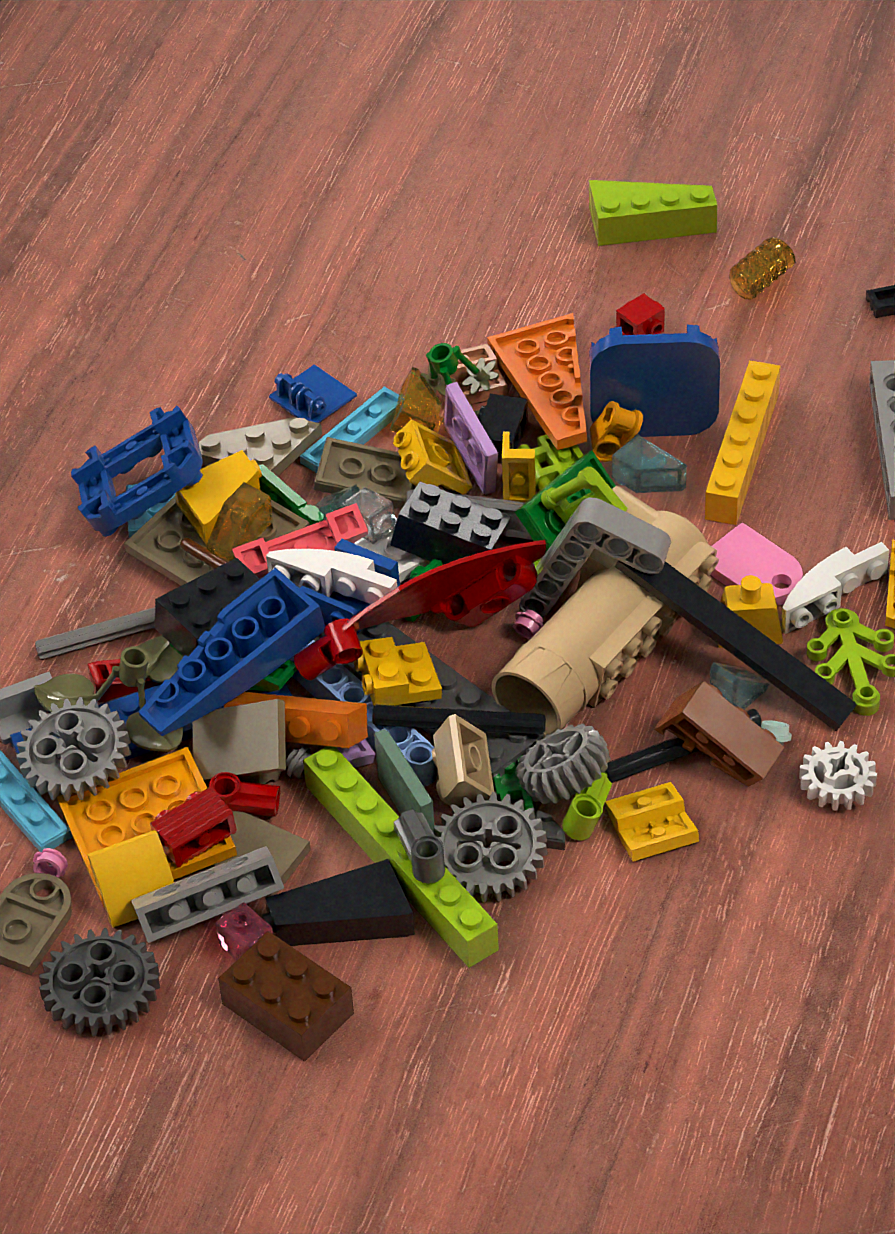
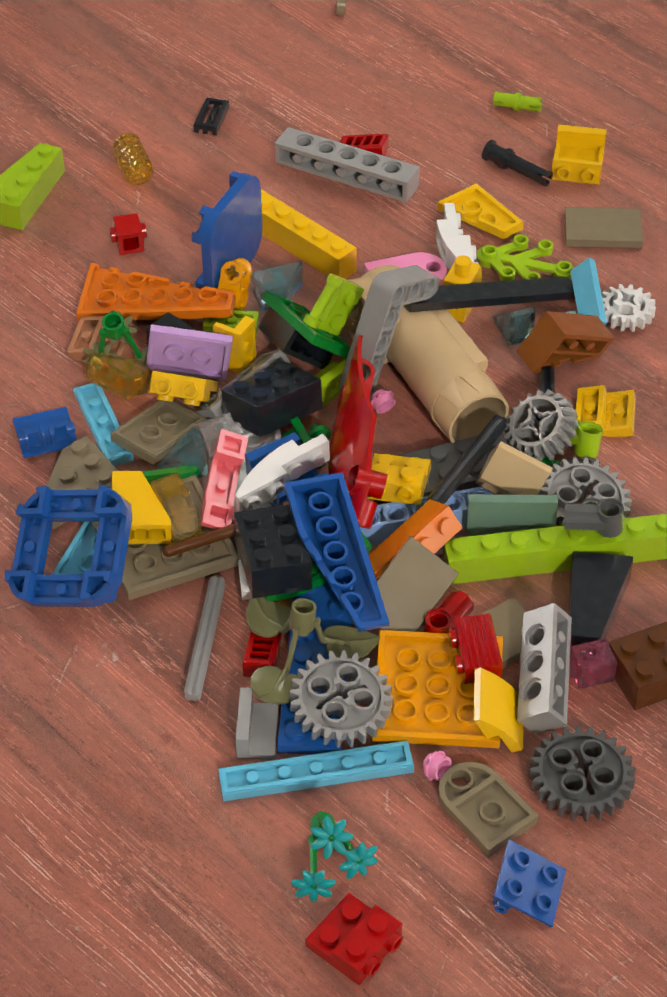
camera: 65 degrees left, 0 degrees up
none -> medium azure tile [570,257,607,325]

